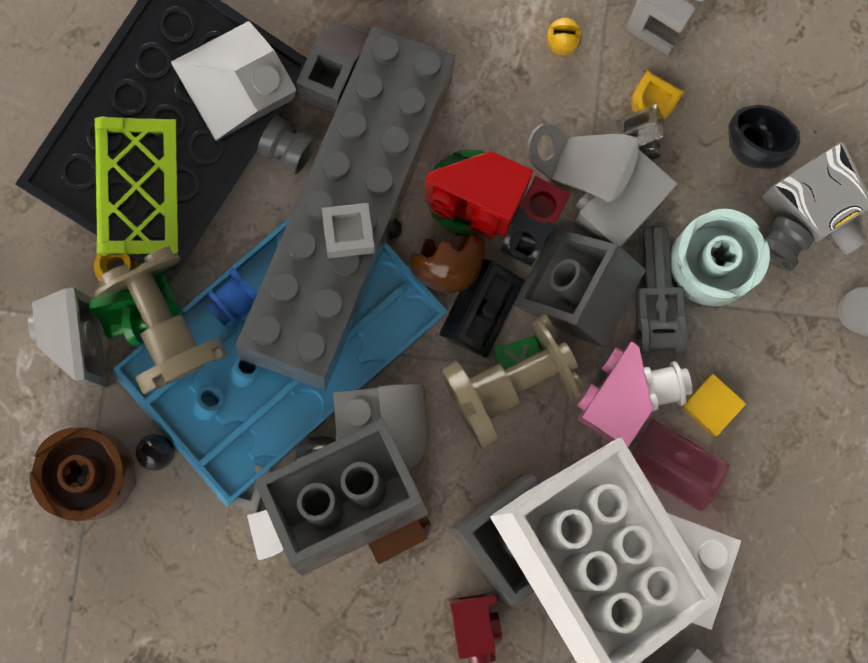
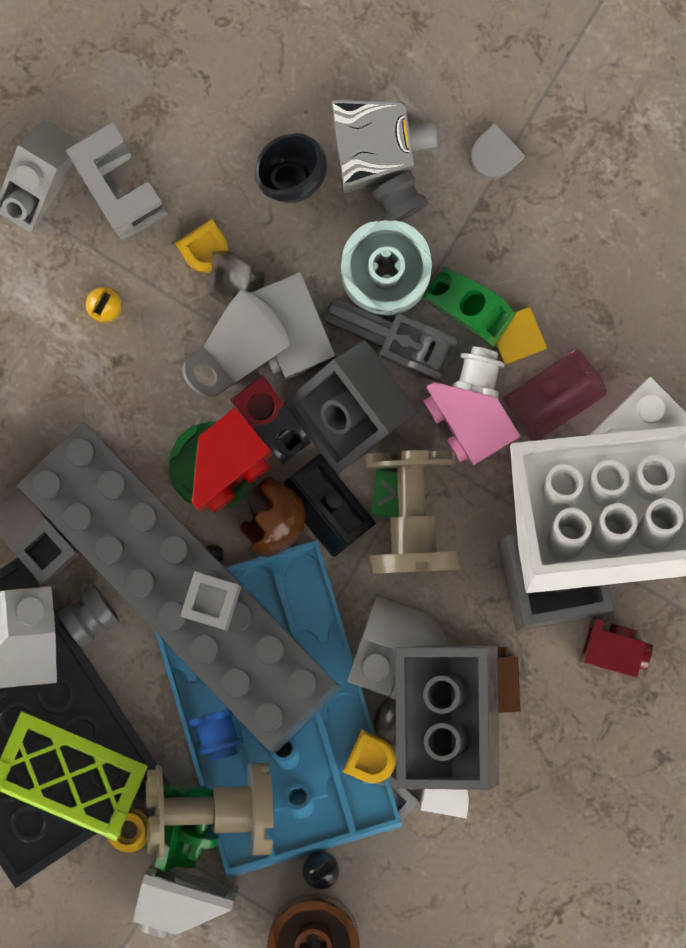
camera: 60 degrees left, 5 degrees up
none -> yellow tile [343,729,396,783]
none -> green leg [423,267,516,347]

